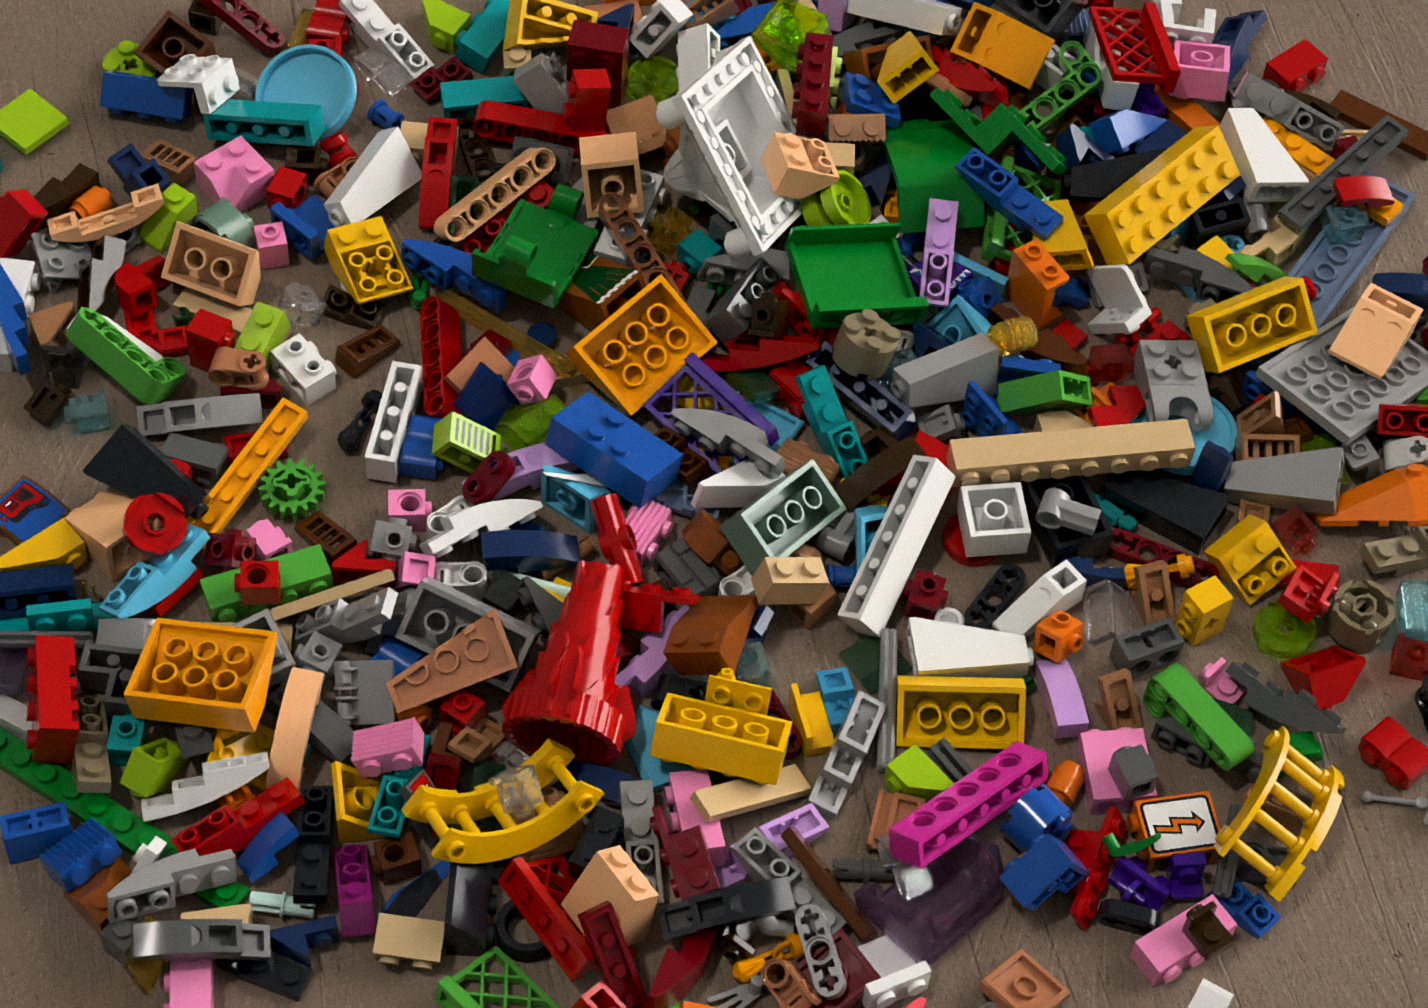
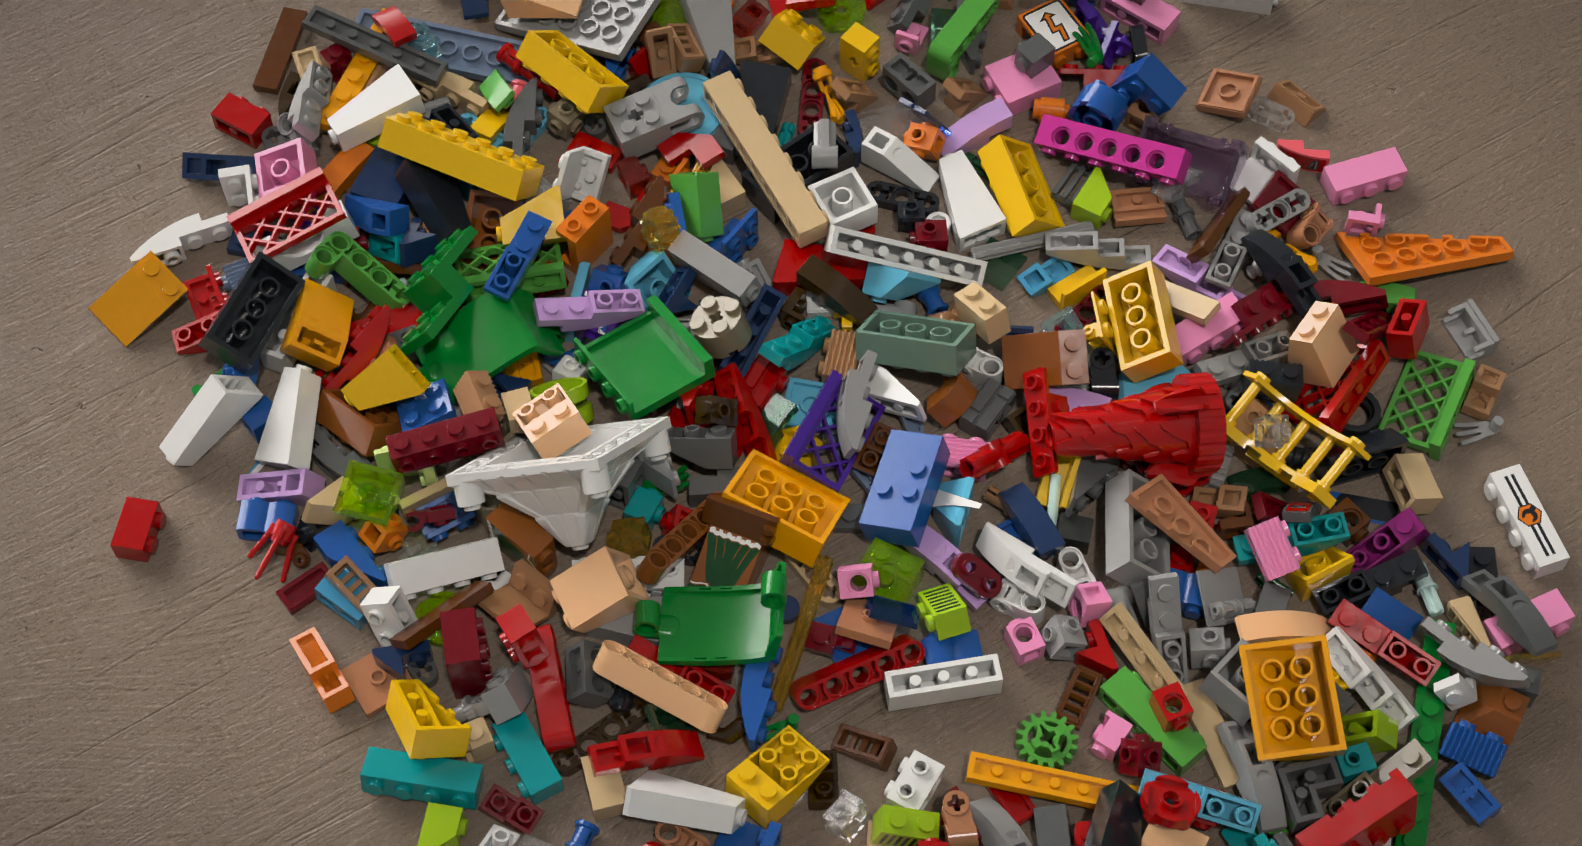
camera: 105 degrees left, 5 degrees up
black piece [337,390,383,453] -> none
none -> reddish brown tile [389,581,495,650]
none -> reddish brown hinge [701,493,780,546]
none -> black bracket [897,200,925,232]
none -> piece [899,97,951,136]

